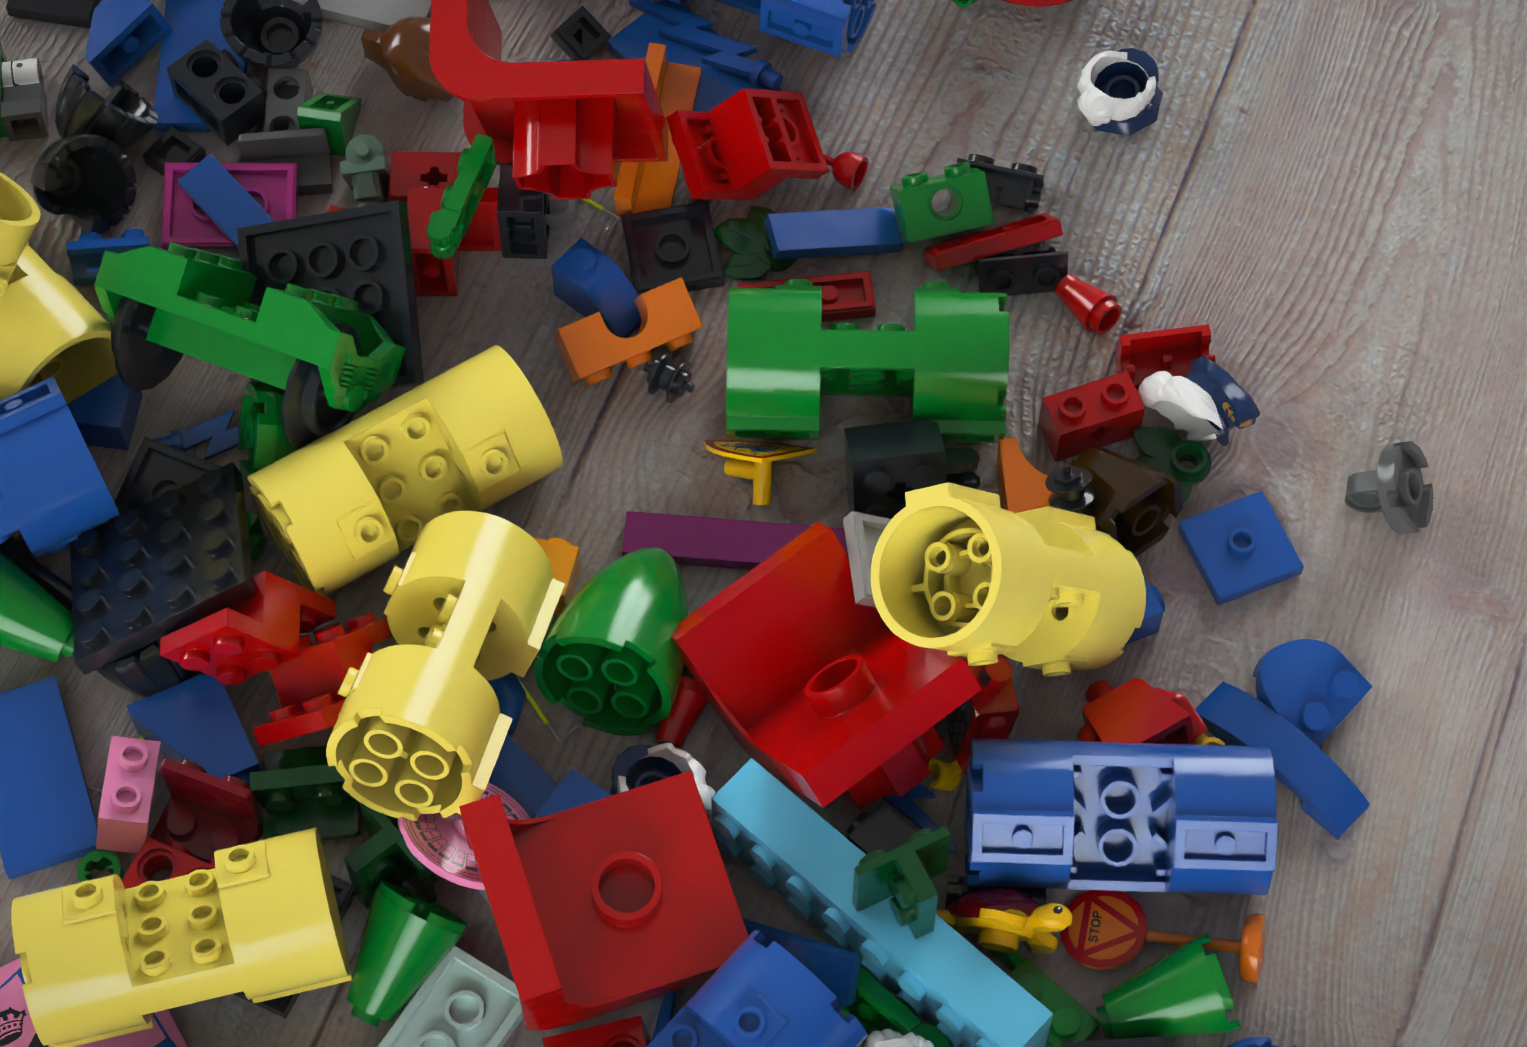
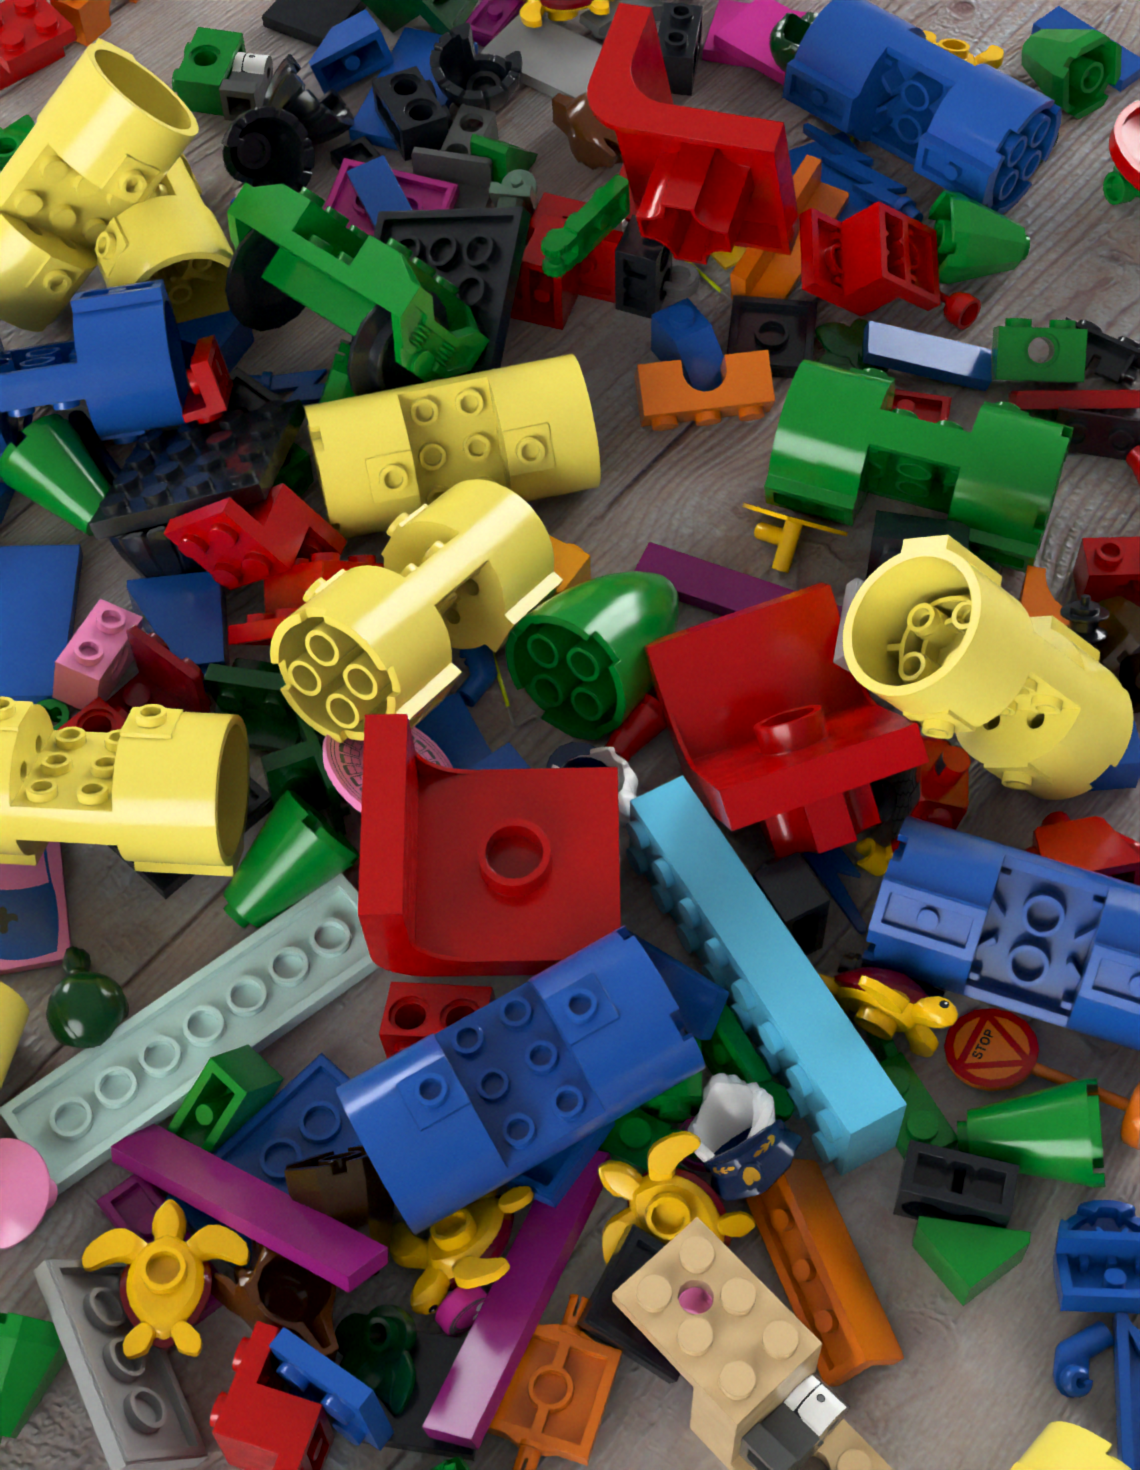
camera: 20 degrees right, 5 degrees down
black wheel [643,352,695,403] -> none
dark green bracket [852,826,952,939] -> none
none -> red bracket [182,335,233,424]
none -> green cone [928,190,1030,284]

